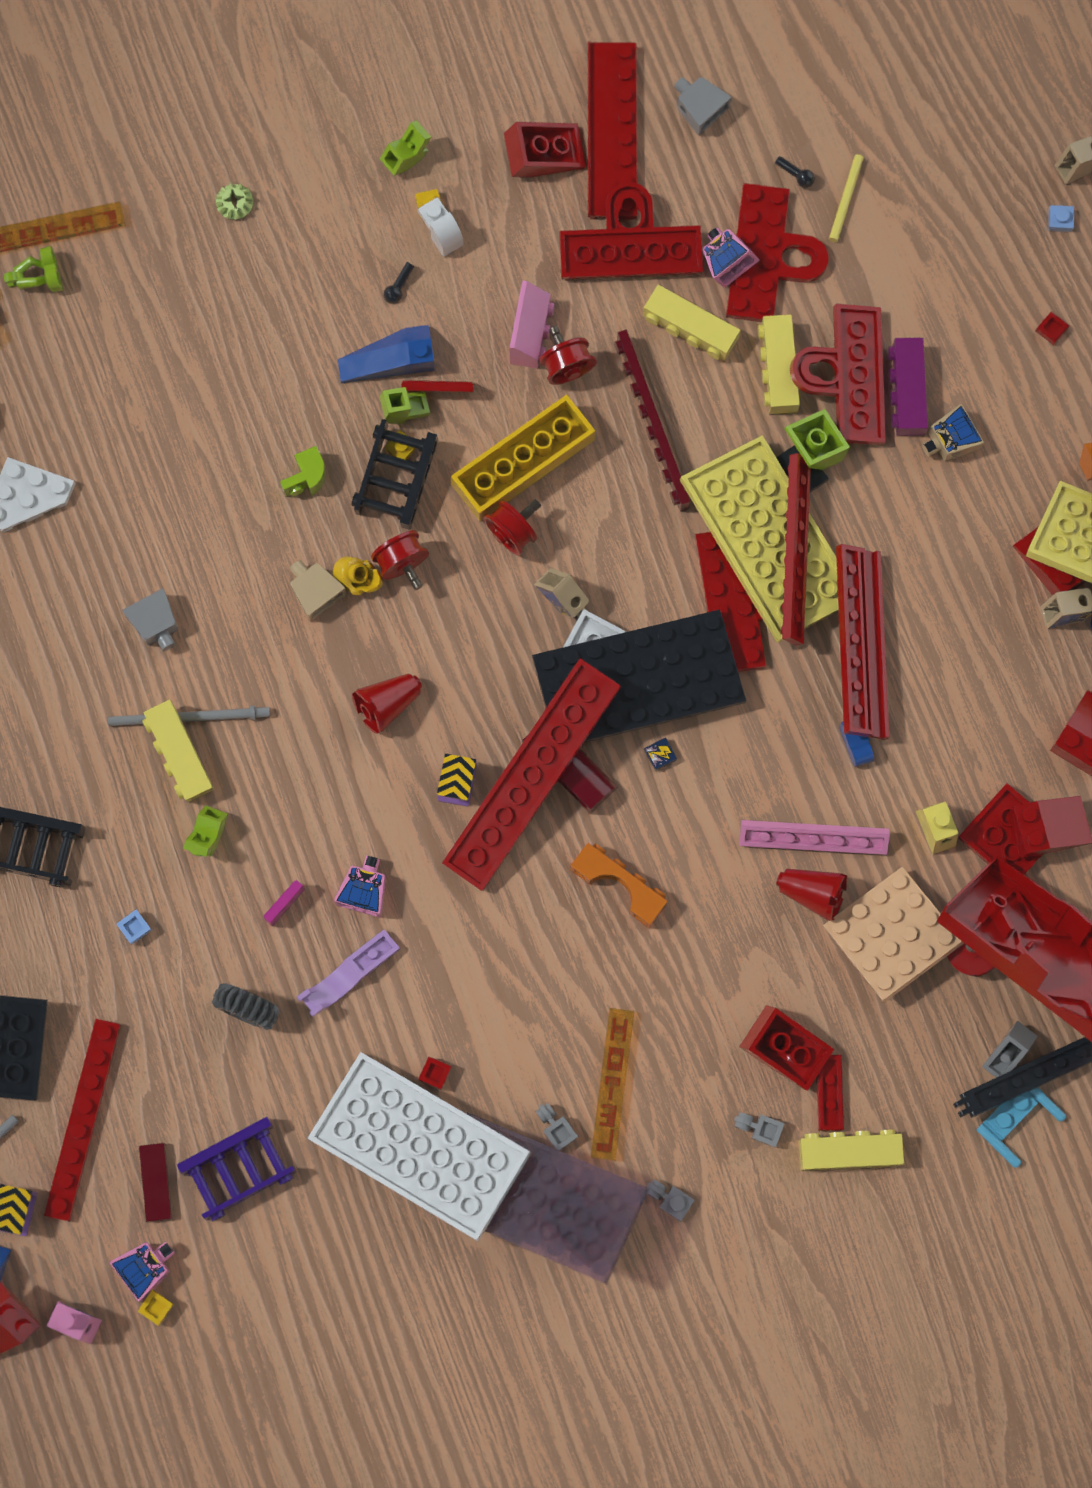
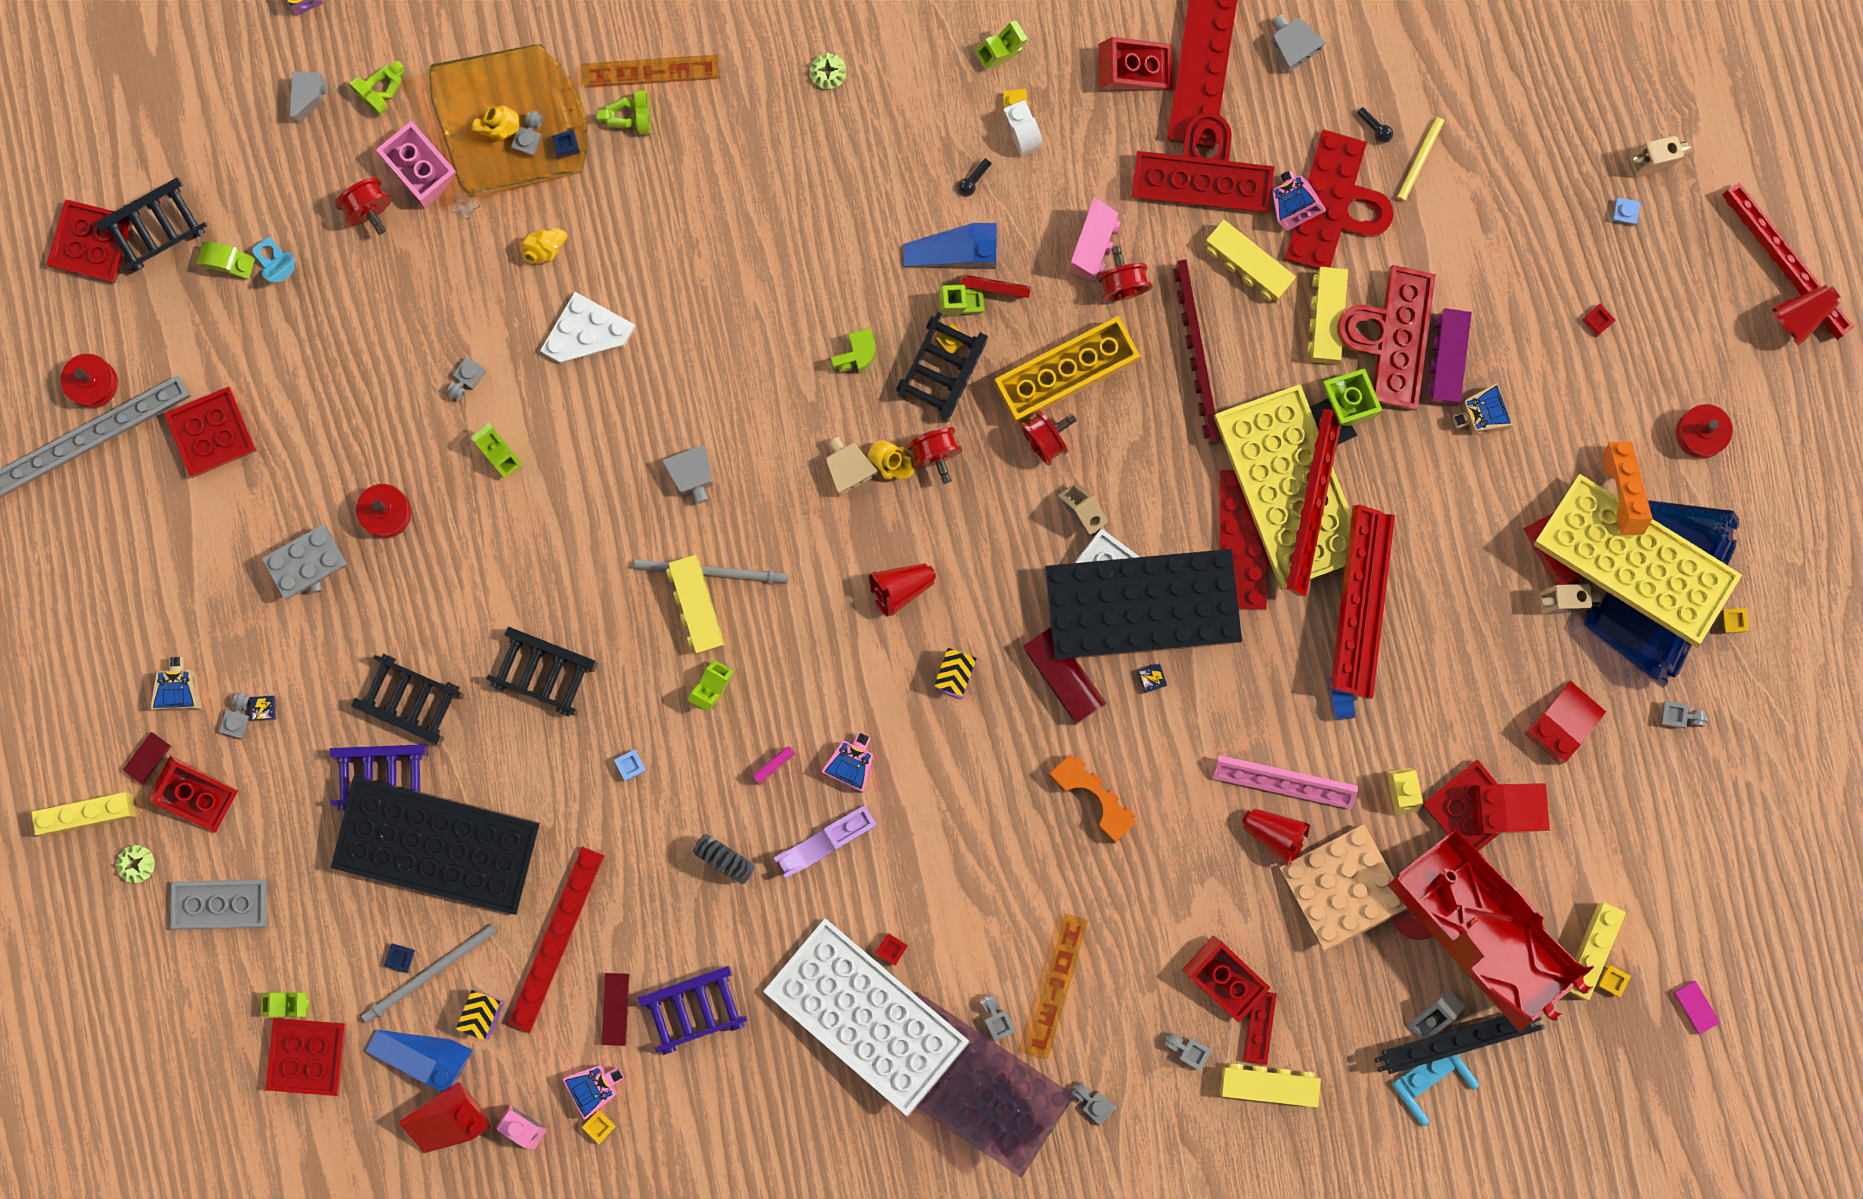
camera: 10 degrees right, 5 degrees up
red plate [442,658,622,891] -> none

